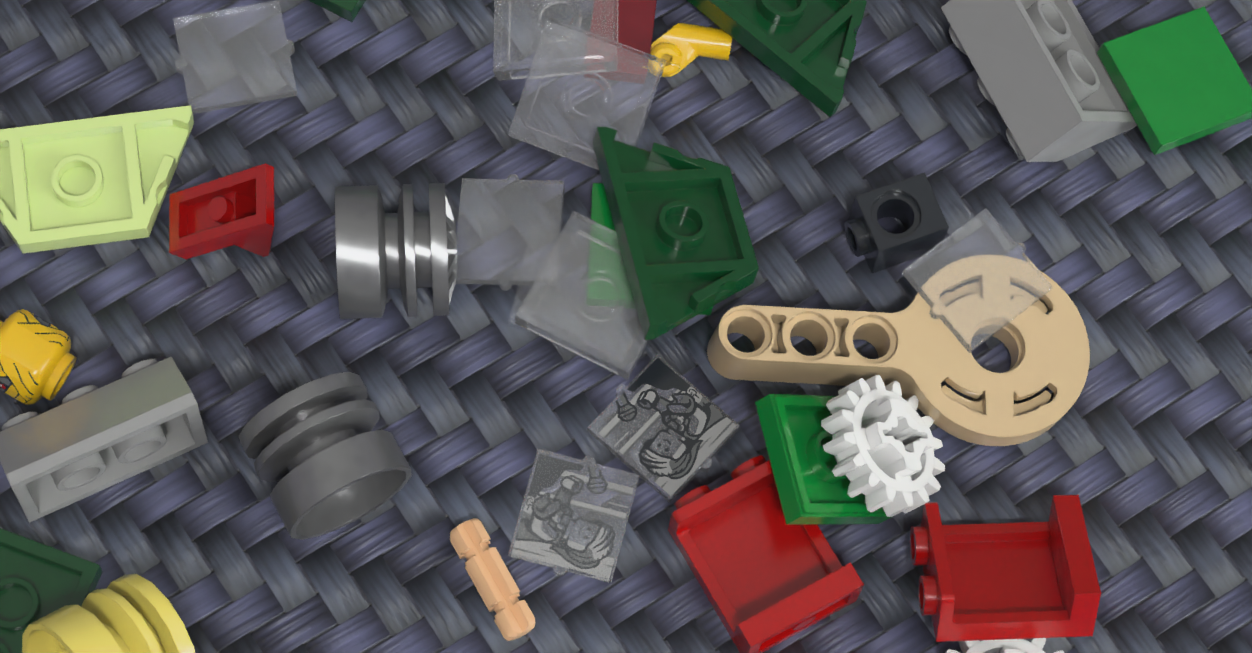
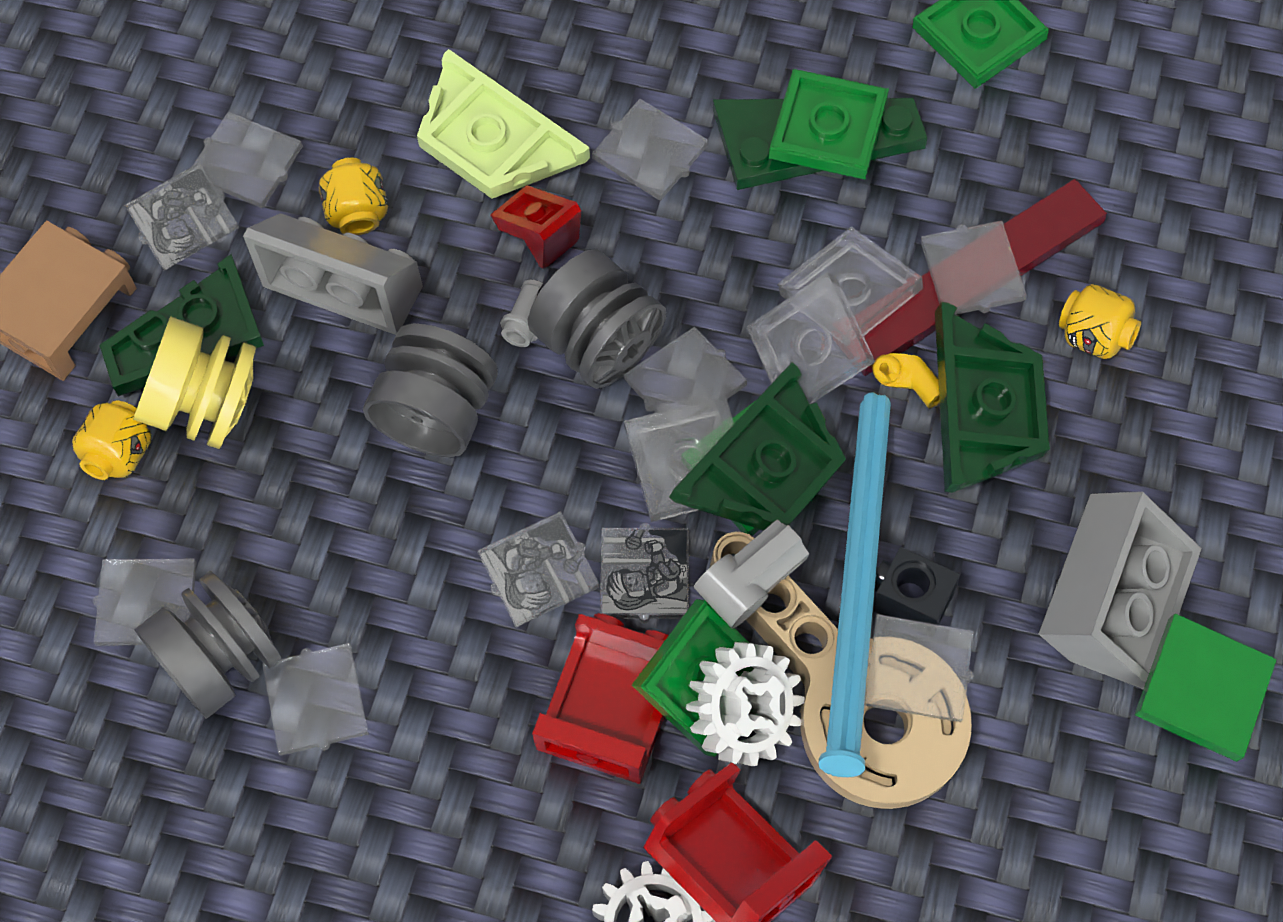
camera: 60 degrees right, 5 degrees down
light nougat axle [450,518,535,641] -> none
none -> light grey pin [500,280,543,347]
none -> light grey piece [694,520,809,629]
none -> medium azure axle [818,392,891,777]

